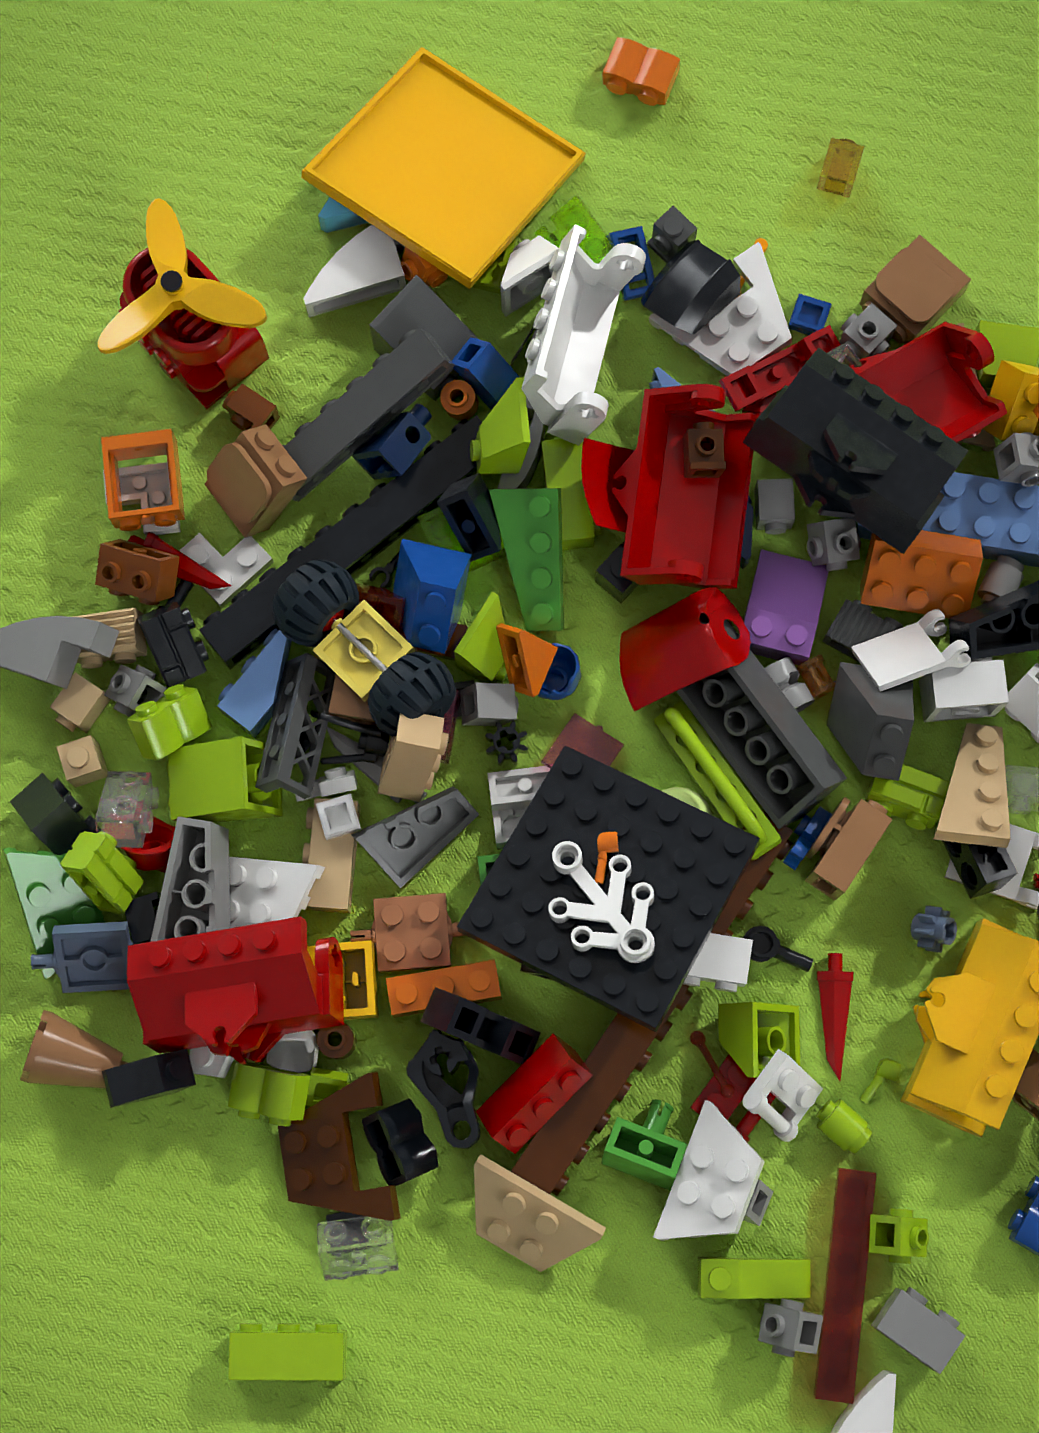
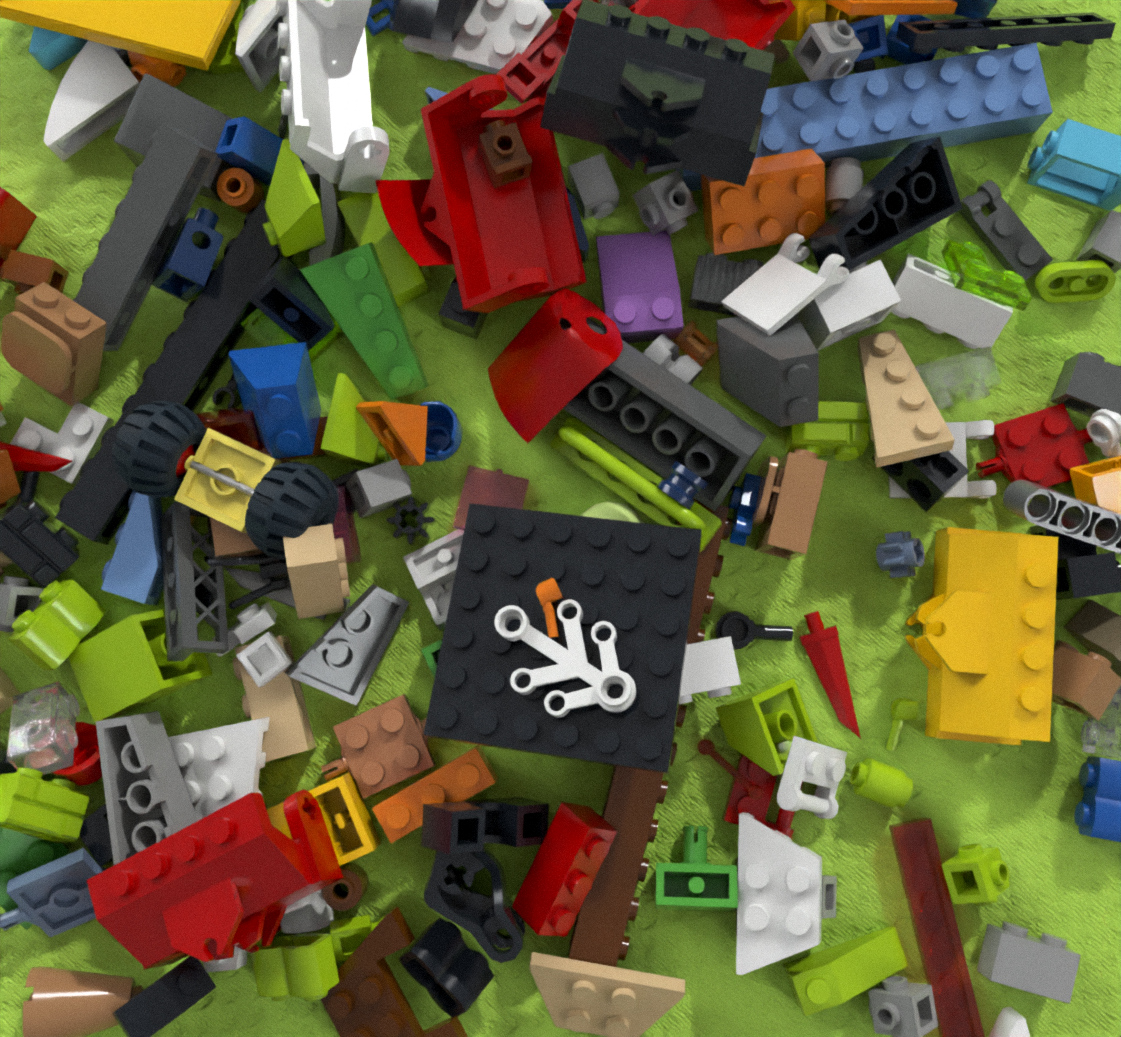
camera: 20 degrees left, 5 degrees up
none -> dark blue wheel [657,461,708,510]

